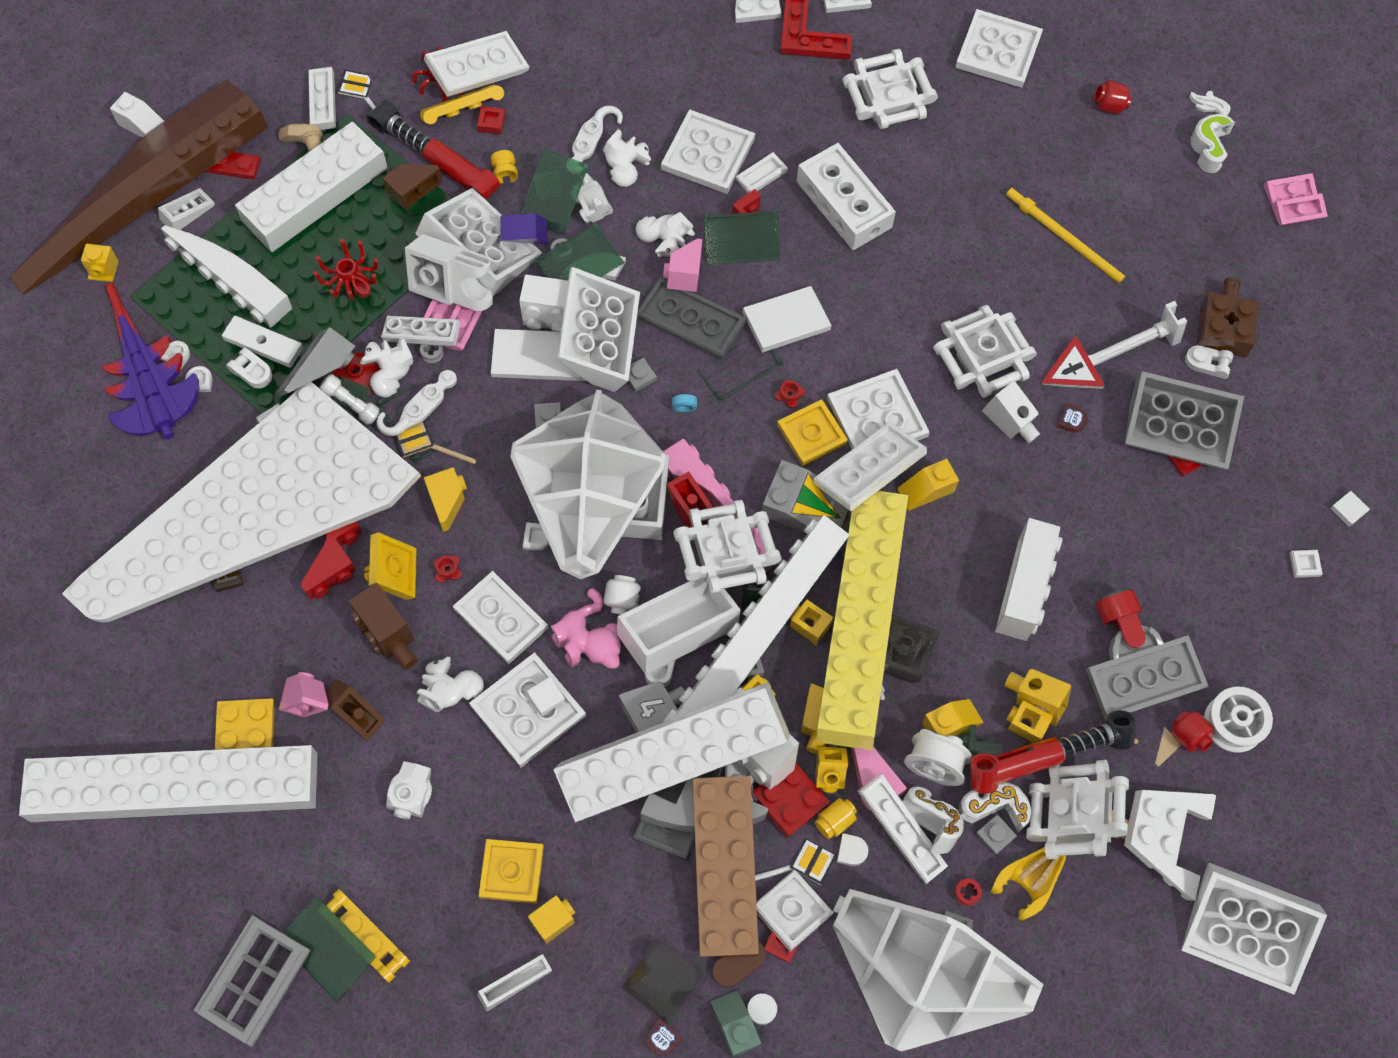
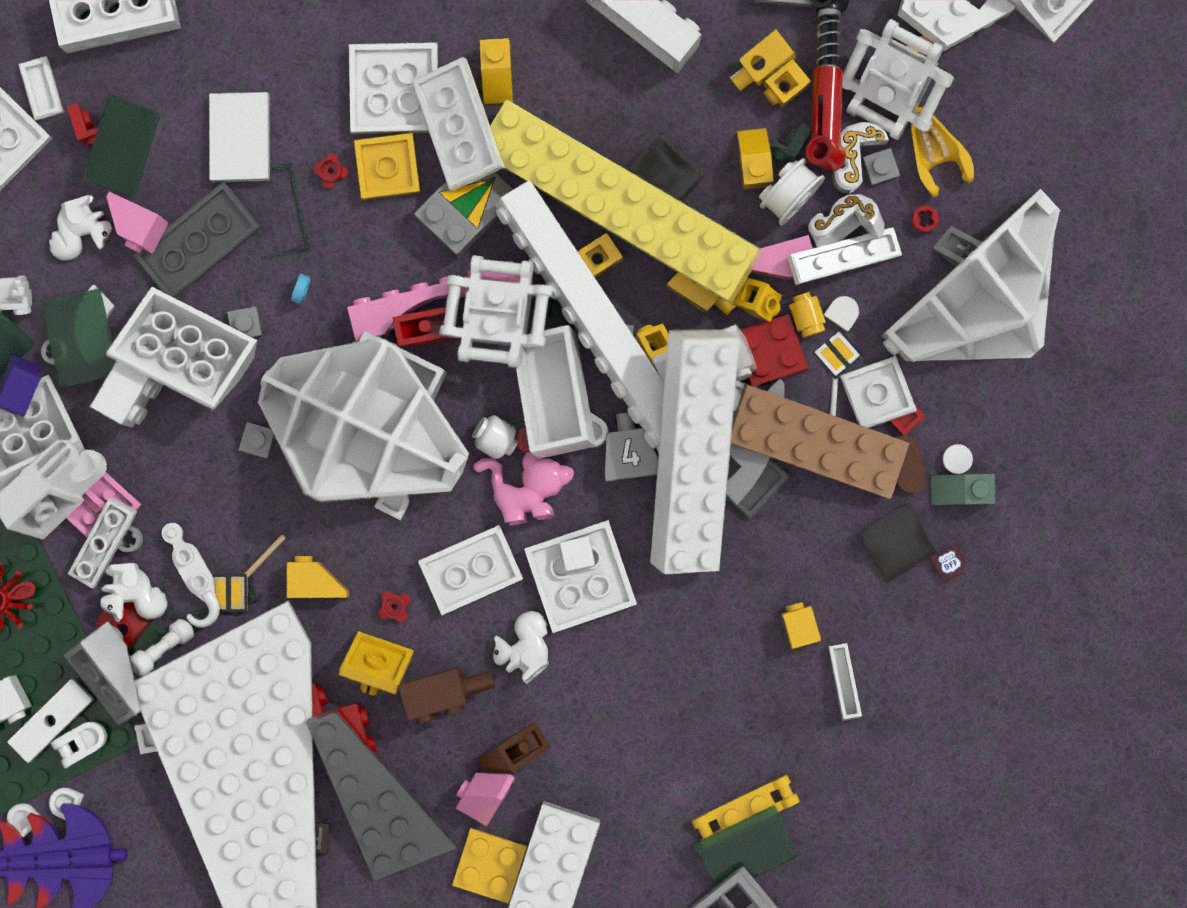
camera: 65 degrees left, 20 degrees up
white hand [386,761,432,820] -> none
yellow plate [479,839,544,904] -> none
white tile [491,329,587,381] -> none
none -> dark grey wing [307,709,457,881]

